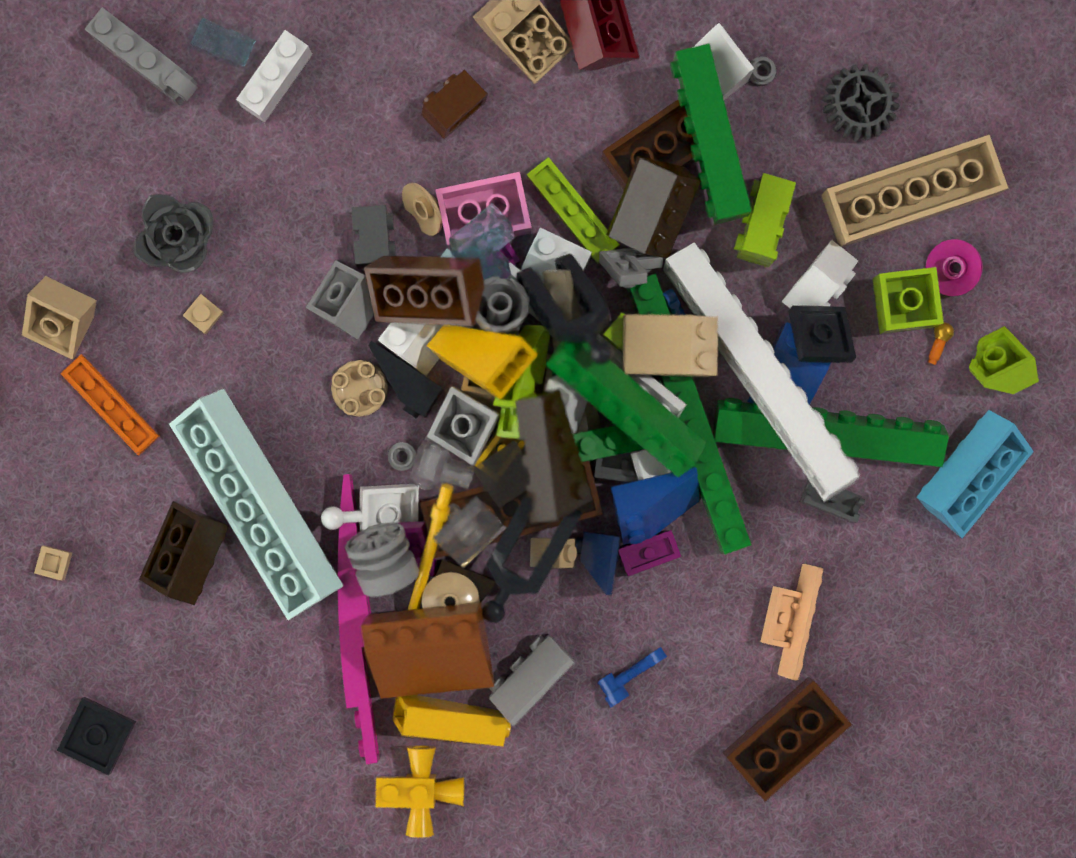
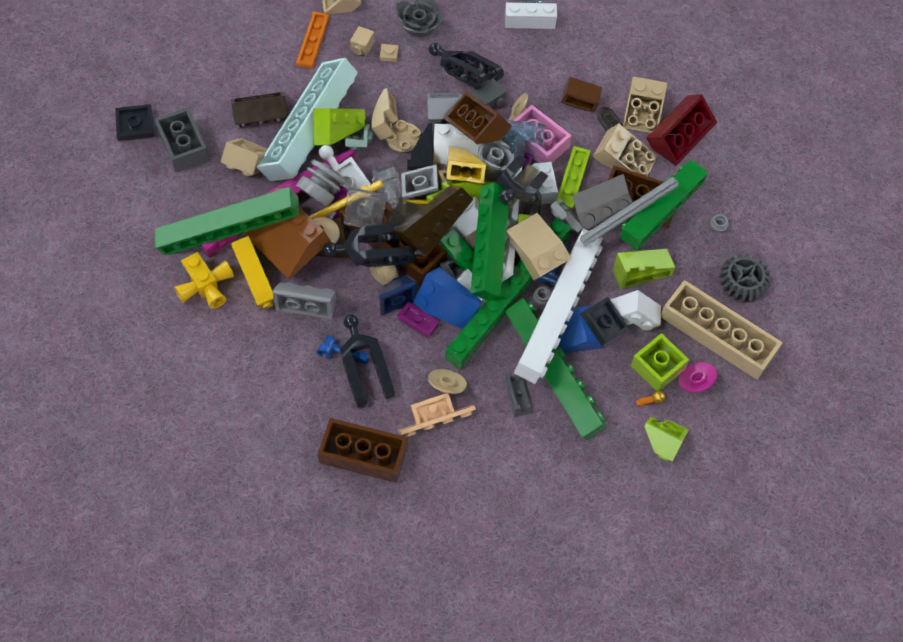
camera: 55 degrees right, 25 degrees down
tan plate [34,545,72,581] -> none
white slope [694,23,754,100] -> none
medium azure slope [917,410,1034,538] -> none
none -> dark grey brick [154,108,209,172]
none -> brick [155,187,299,255]
none -> tan slope [221,138,268,176]
none -> lime wedge [313,108,366,145]
none -> black piece [340,314,395,408]
none -> sand green bracket [345,124,374,150]
none -> tan brick [350,26,375,56]
none -> tan slope [372,88,398,140]
none -> black piece [428,43,504,89]
none -> tan dish [428,369,467,394]
none -> light grey plate [533,287,551,305]
none -> light grey axle [580,177,679,246]
none -> tan slope [593,123,658,176]
none -> clear smoke plate [596,107,624,132]

